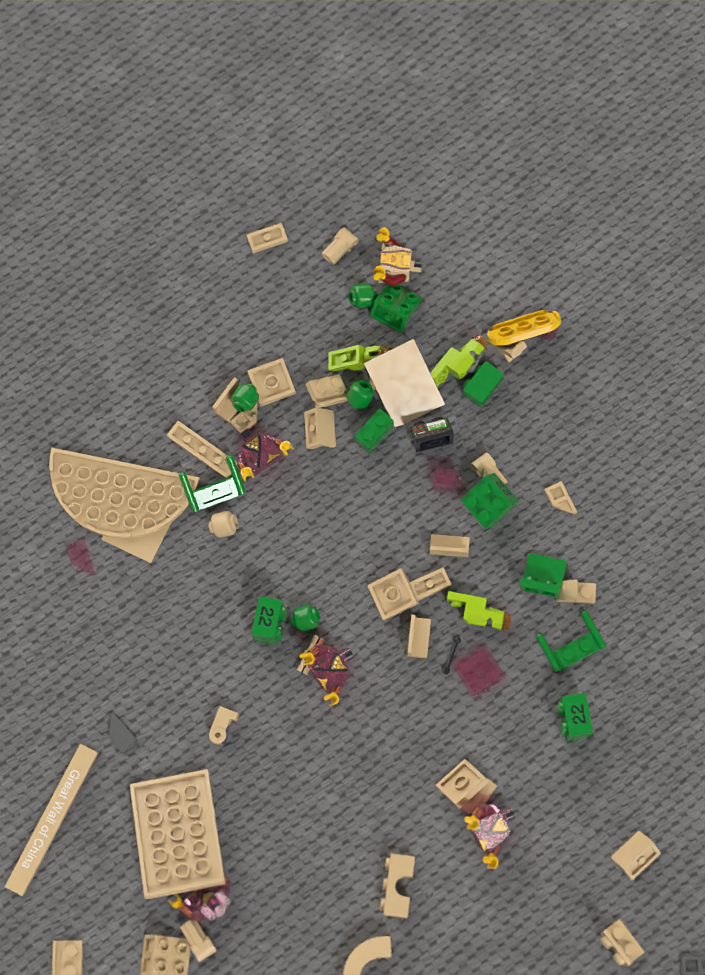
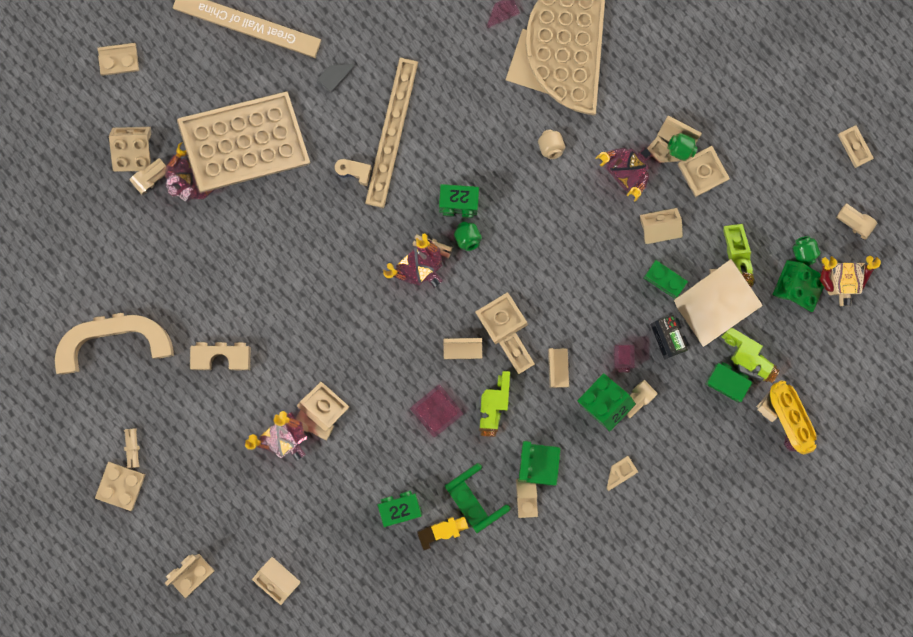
camera: 75 degrees right, 10 degrees up
tan plate [167,421,239,479] -> none
plate [179,455,246,512] -> none
tan plate [305,375,348,409] -> none
green head [346,380,374,409] -> none
black hinge [442,636,461,675] -> none
none -> tan tile [365,58,418,208]
none -> yellow hips [417,516,468,551]

